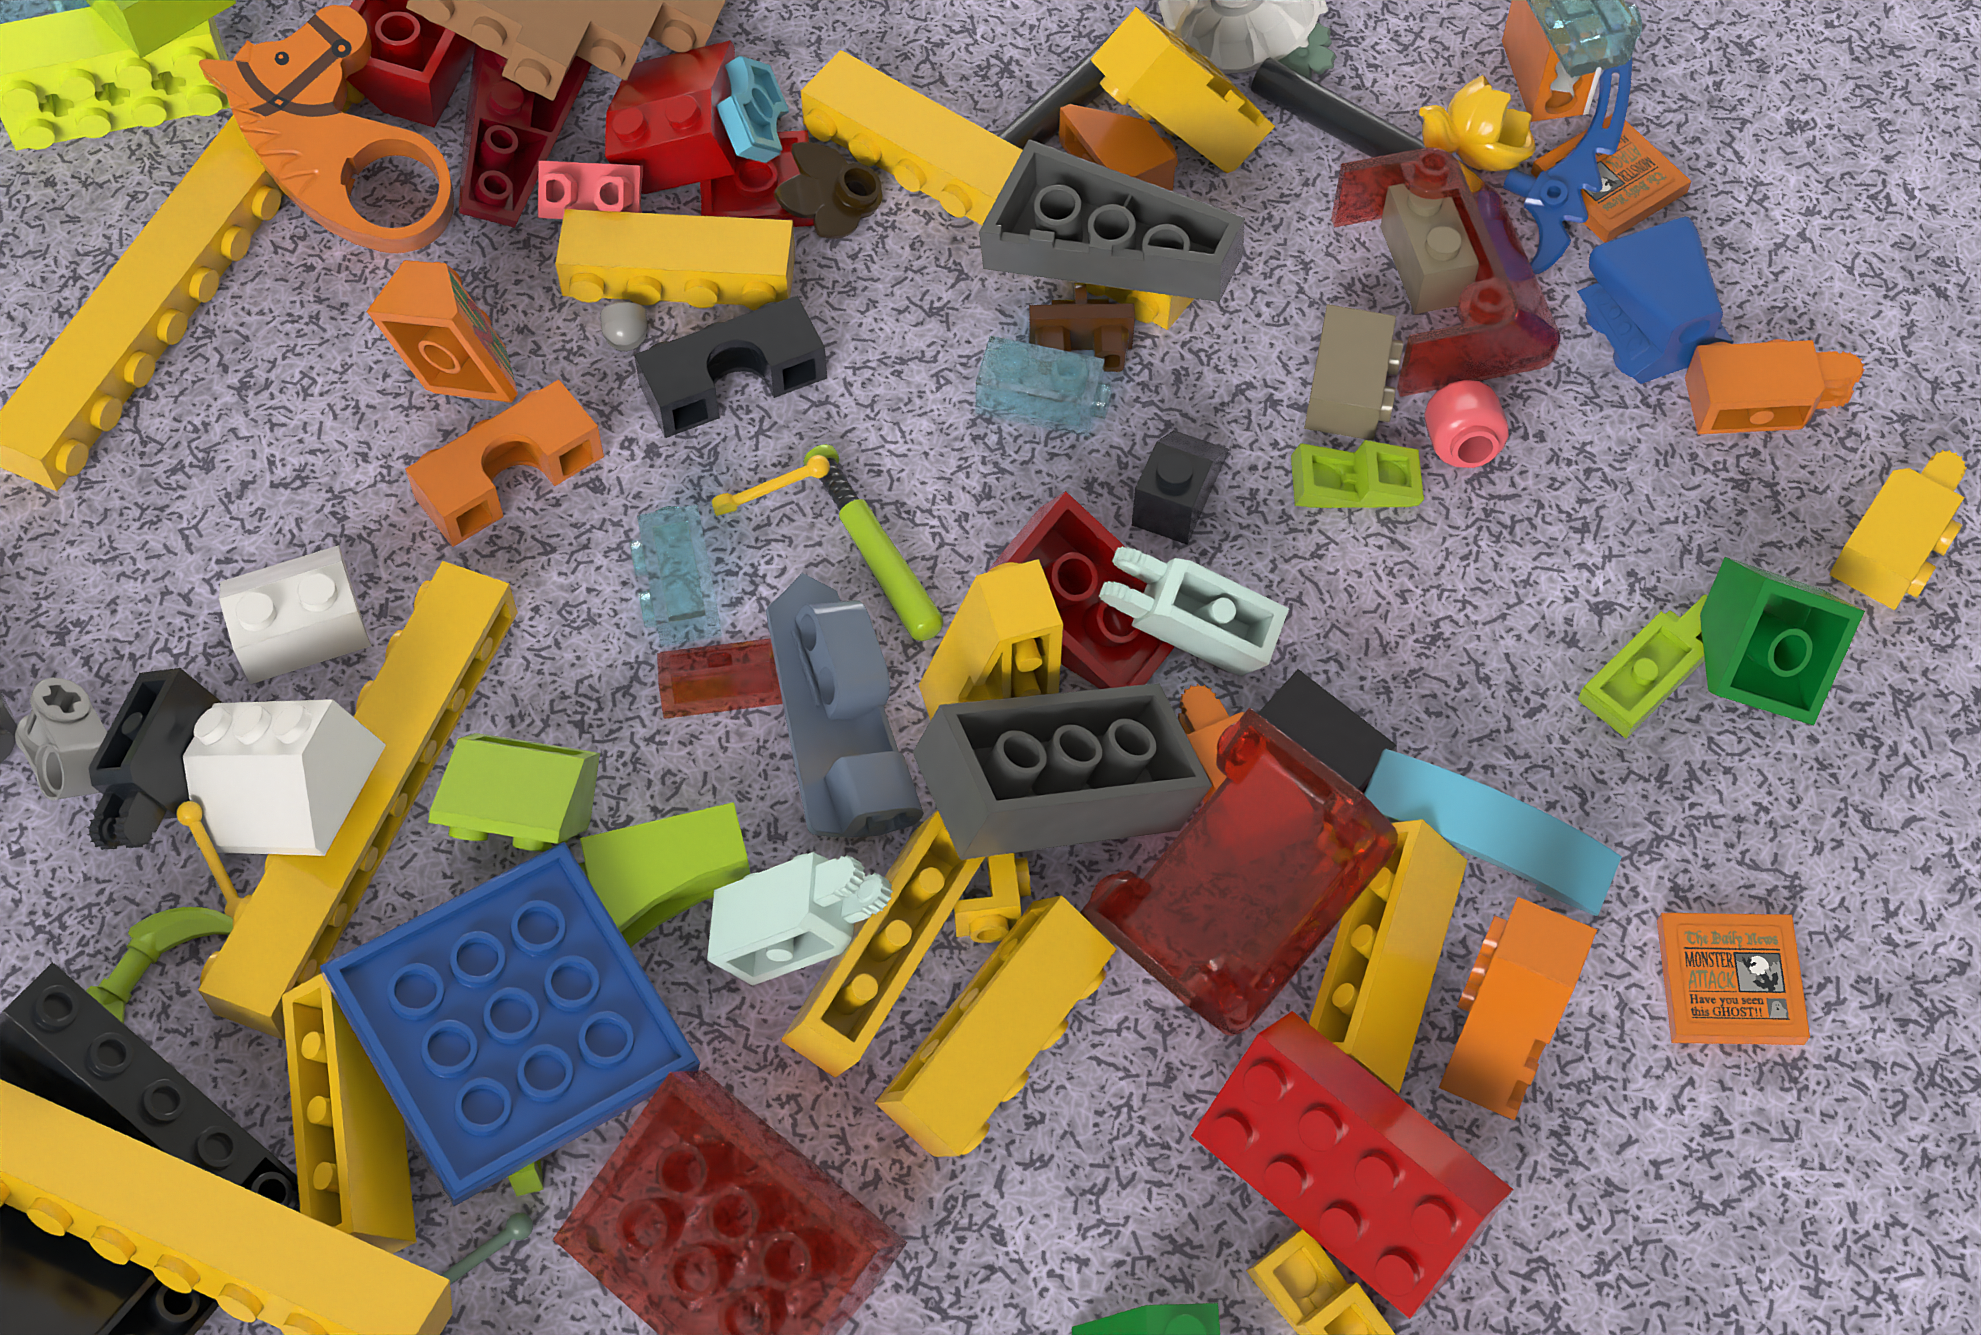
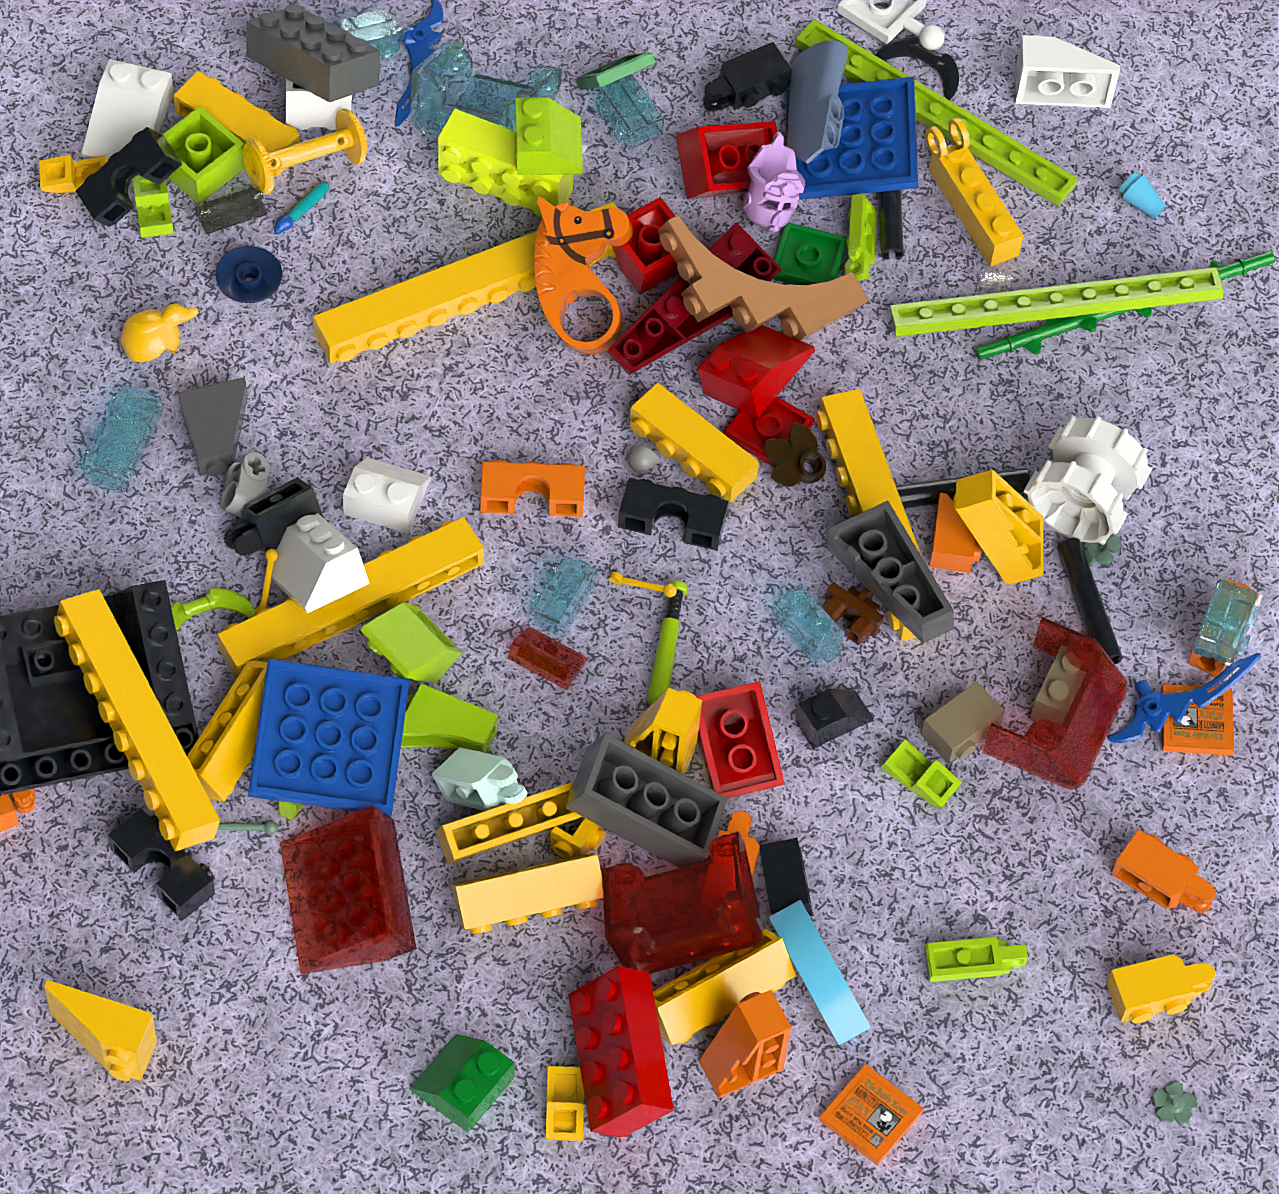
camera: 35 degrees right, 0 degrees up
orange slope [366,260,518,403] -> none
coral hips [538,160,643,219] -> none
medium azure tile [716,56,789,163] -> none
sand blue panel [766,573,924,838] -> none
light aqua hinge [1099,546,1289,676] -> none
yellow hair [1419,74,1536,171] -> none
coral head [1424,380,1509,468] -> none
blue piece [1577,216,1734,384] -> none
green slope [1700,557,1865,726] -> none

